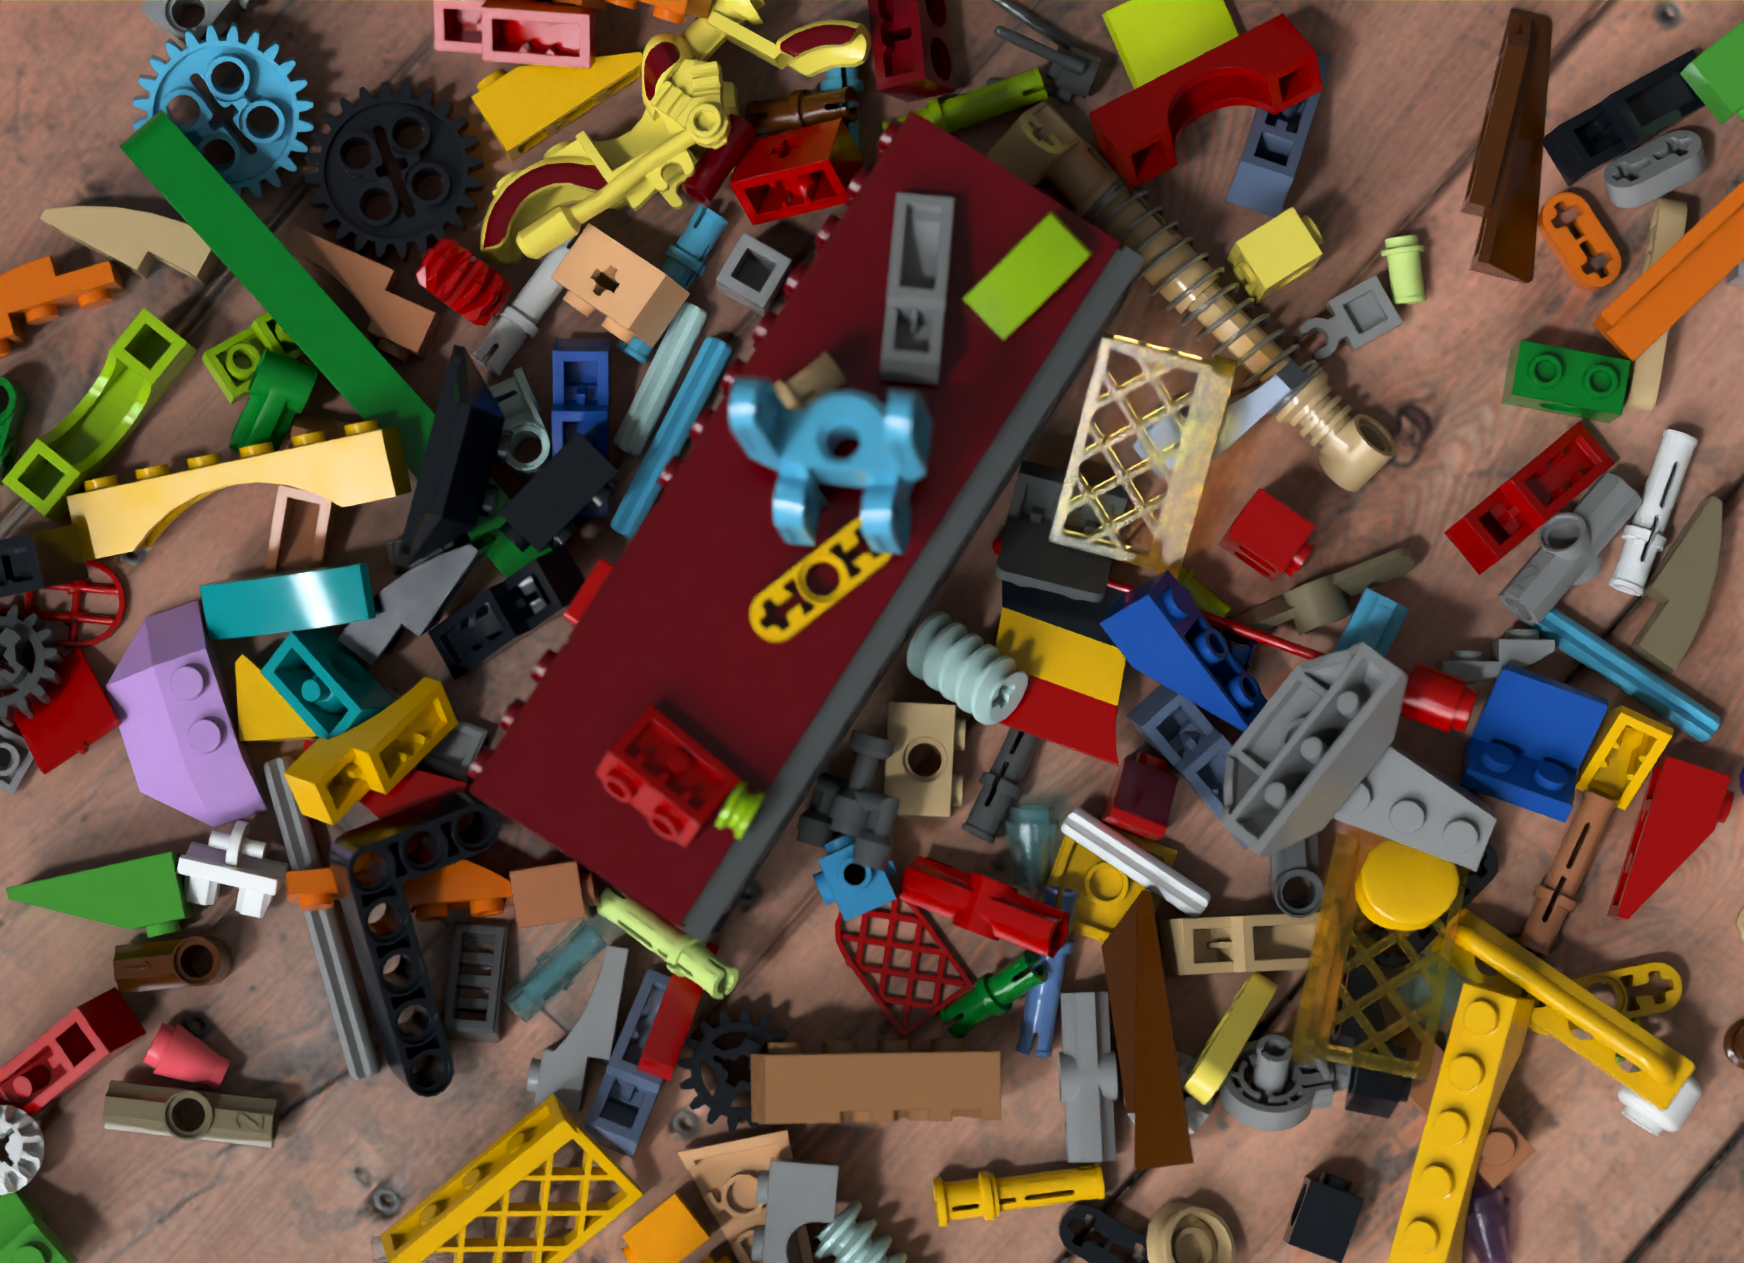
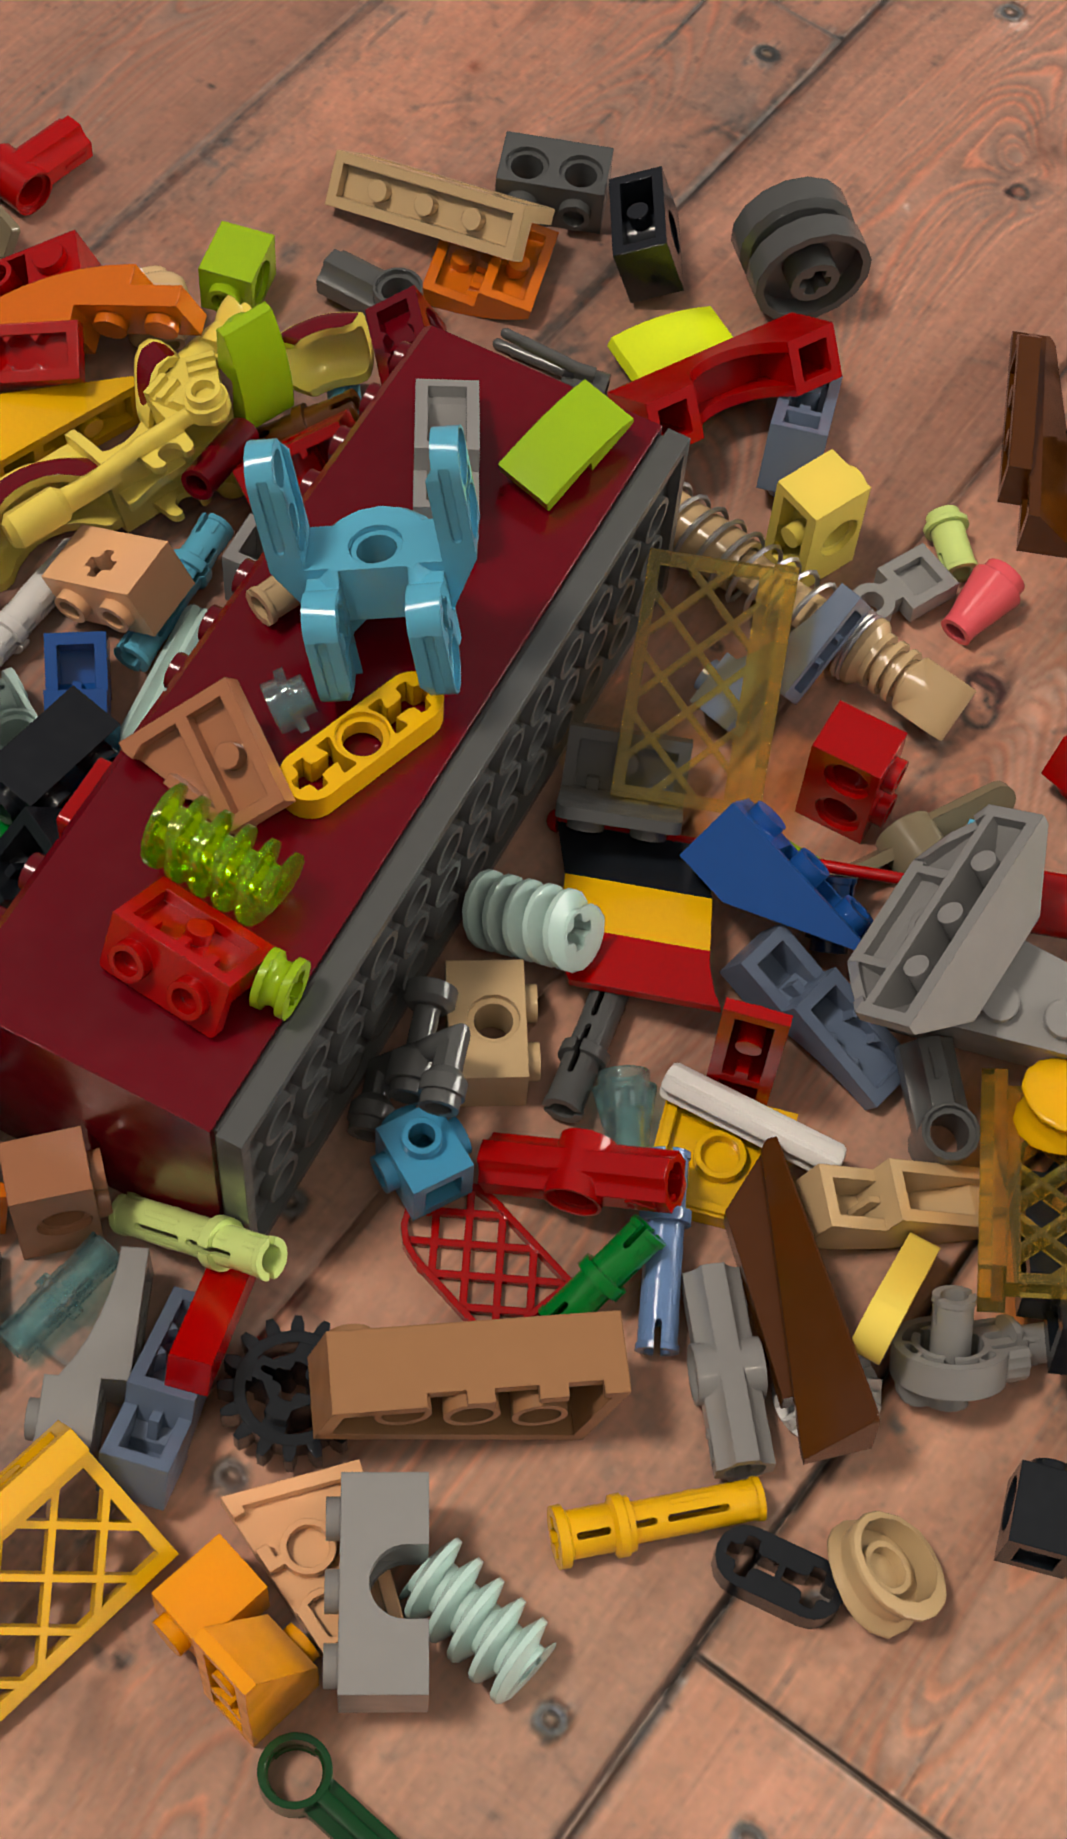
camera: 10 degrees left, 25 degrees down
none -> nougat wing [119,677,296,835]
none -> clear neon green piece [140,783,304,927]
none -> lime slope [216,301,294,428]
none -> clear light blue plate [260,667,317,734]
none -> coral cone [941,558,1025,645]

